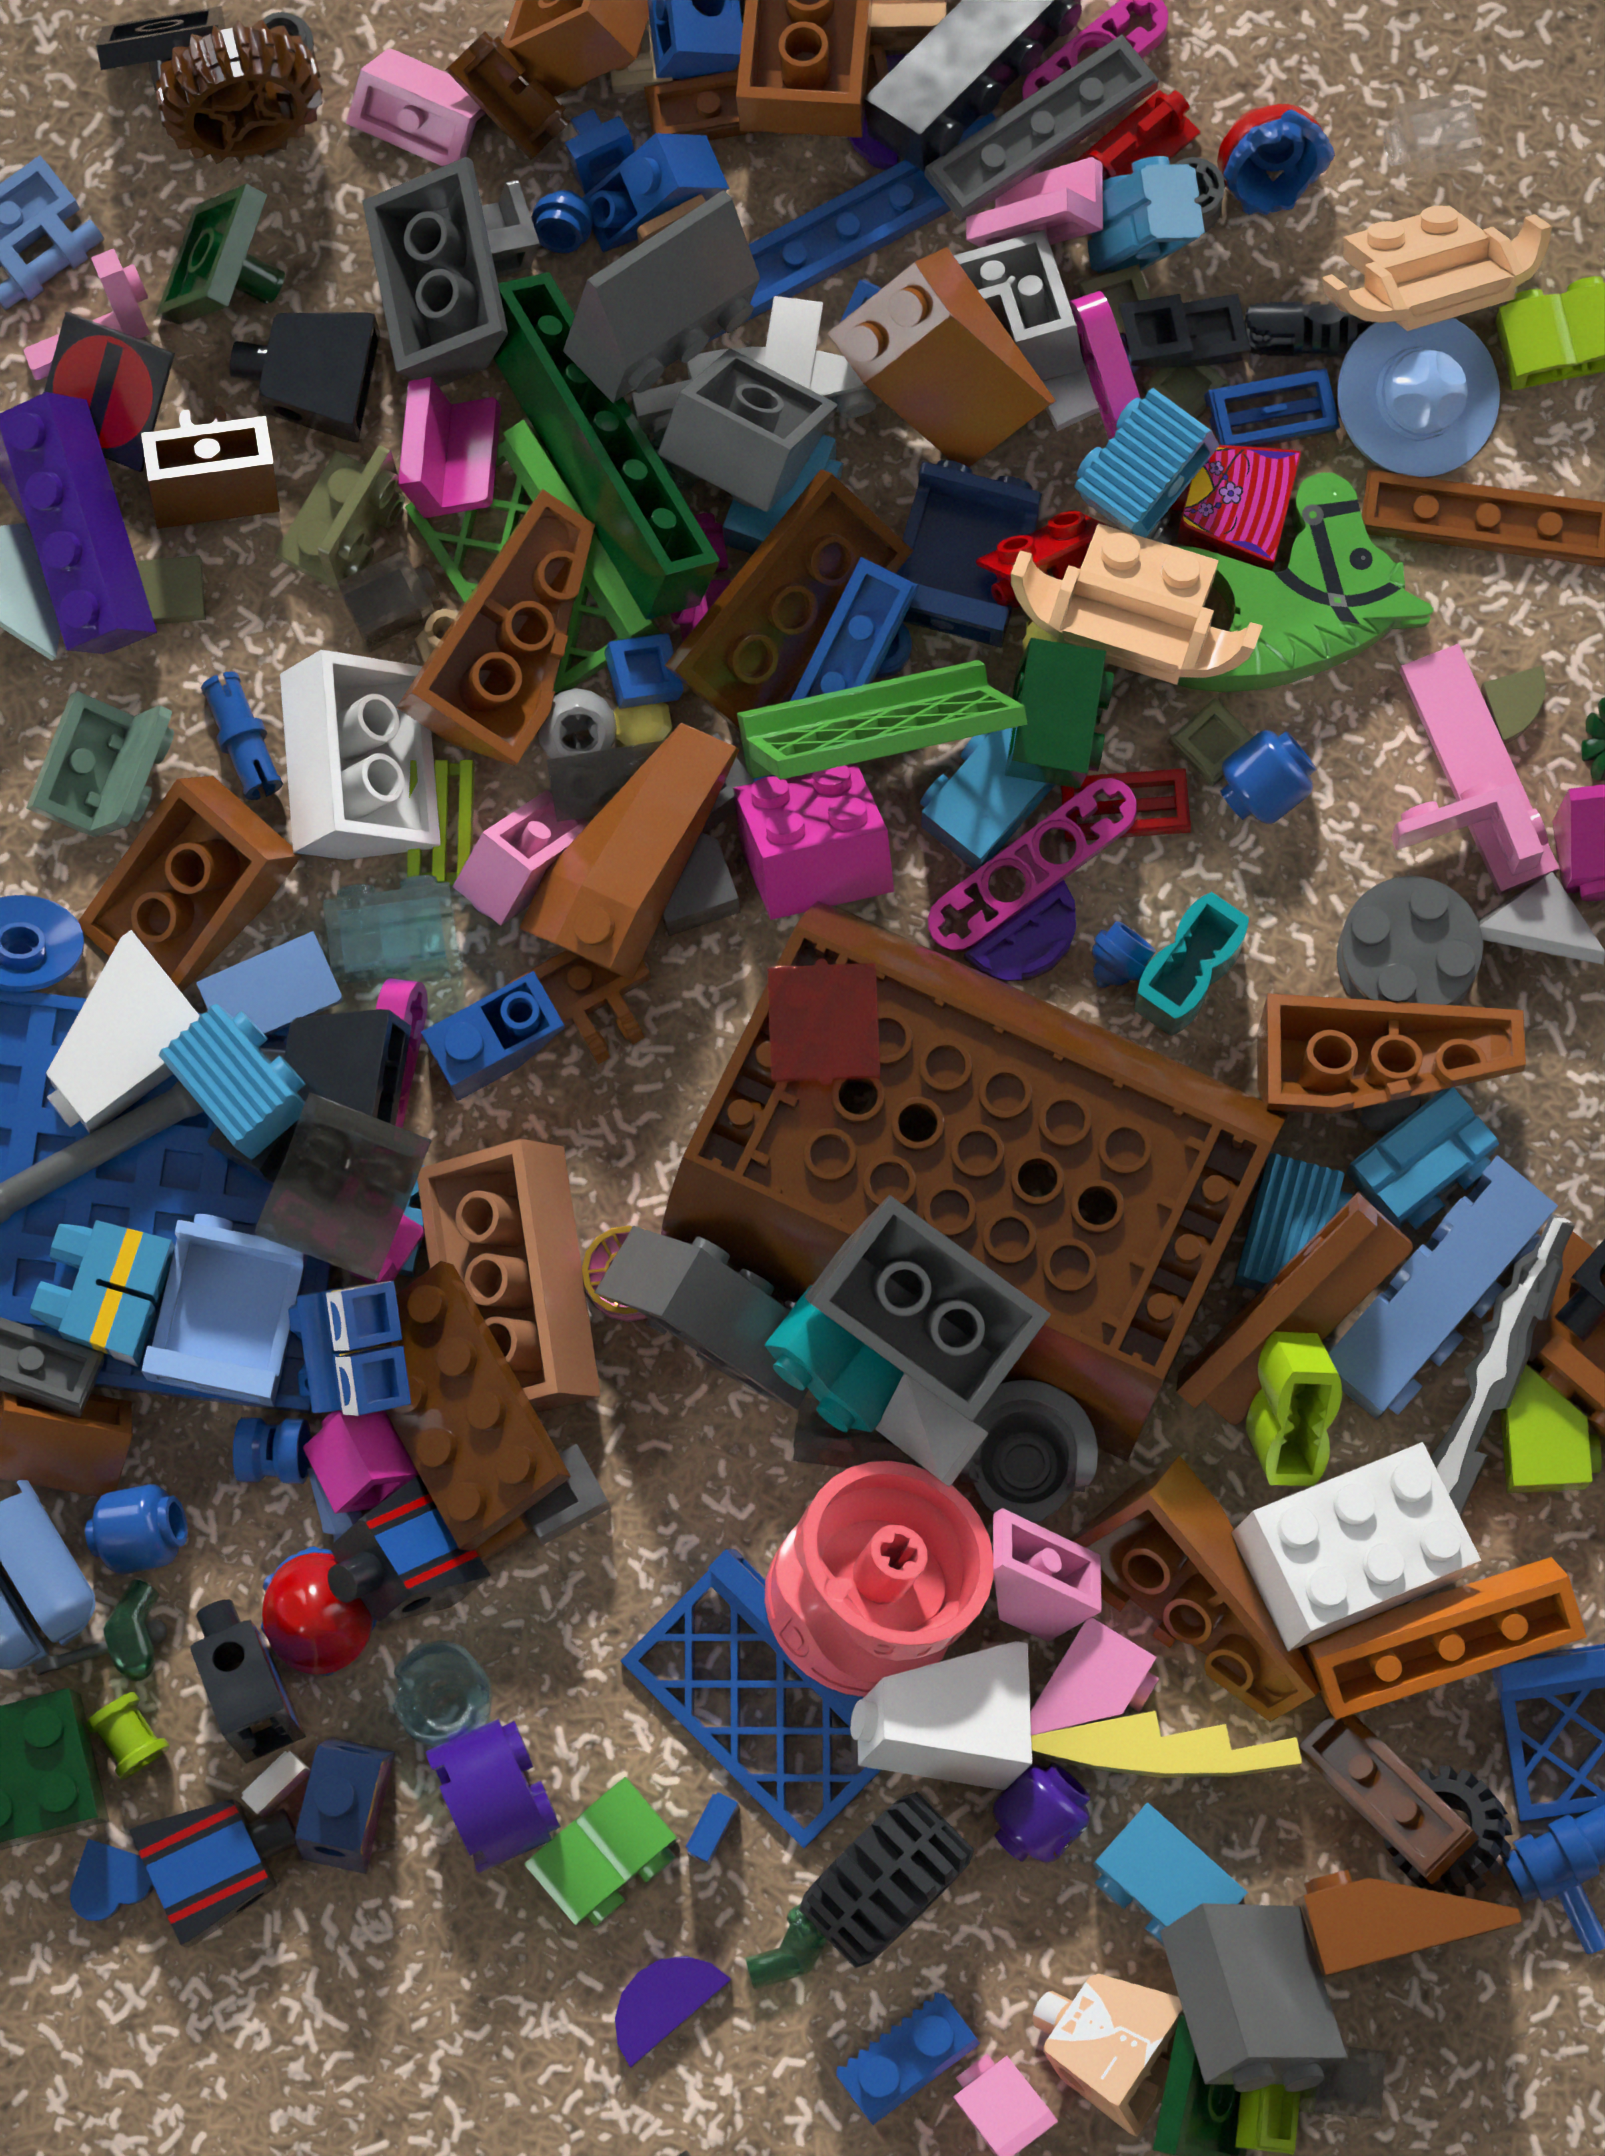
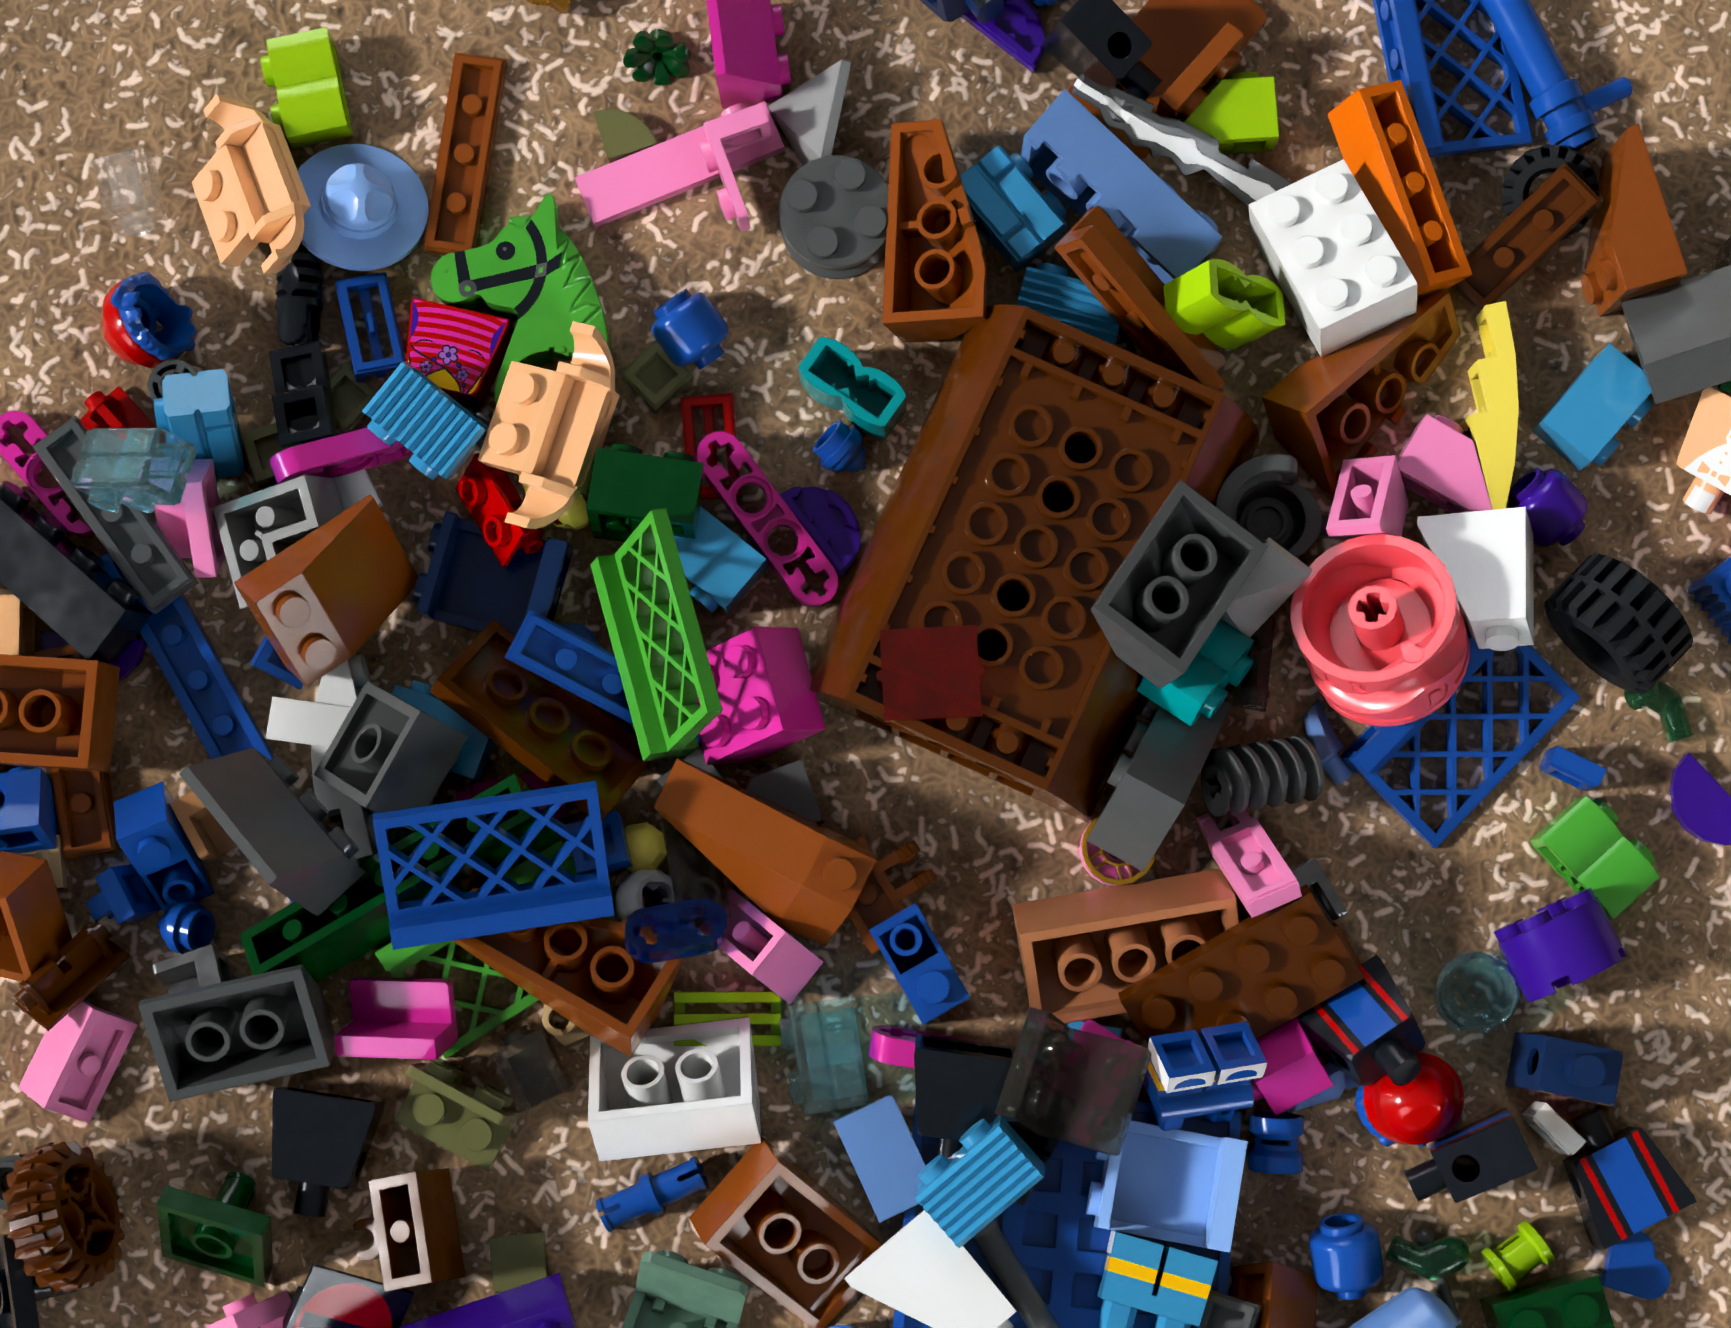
camera: 90 degrees left, 5 degrees up
none -> clear light blue brick [70,428,197,513]
none -> blue fence [373,781,614,950]
none -> clear blue beam [624,898,727,963]
none -> bright pink hinge [1196,810,1302,918]
none -> dark grey piece [1200,735,1325,817]
none -> medium blue bar [1303,700,1353,786]

